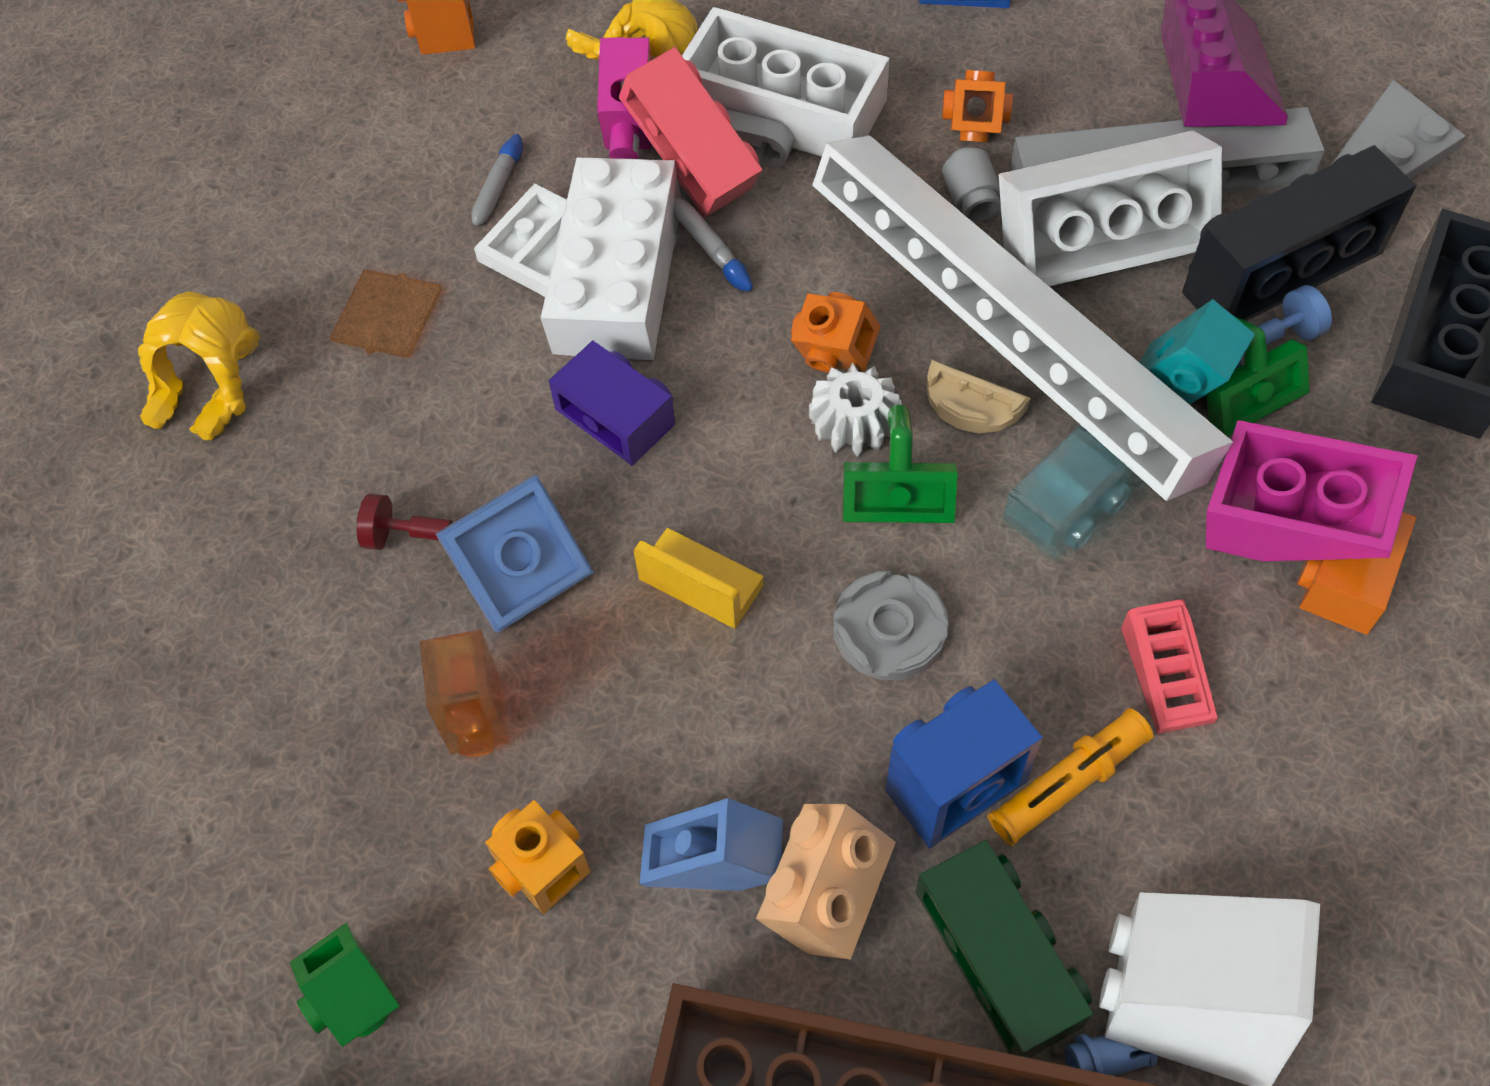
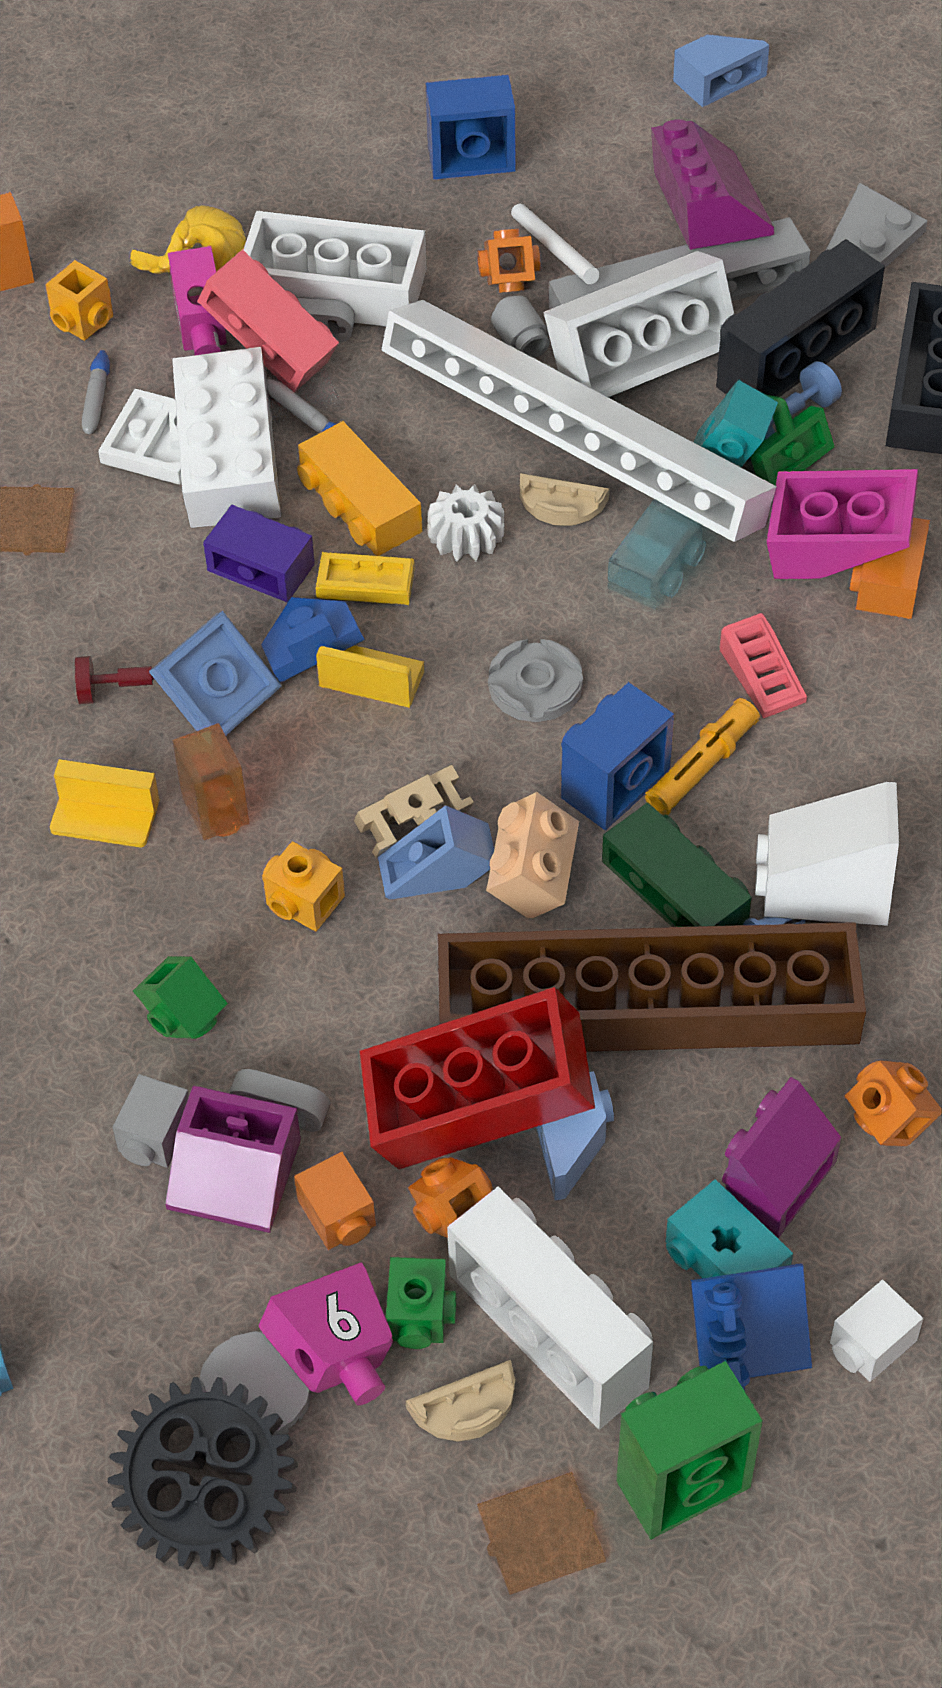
camera: 15 degrees left, 5 degrees down
orange brick [790,292,881,373] -> none
green plate [843,404,958,523] -> none
none -> light orange brick [45,260,114,341]
none -> yellow panel [50,759,160,847]
none -> blue plate [261,597,365,683]
none -> light orange brick [297,421,422,556]
none -> yellow plate [316,552,415,605]
none -> tan piece [354,765,474,858]
none -> white bar [511,204,599,284]

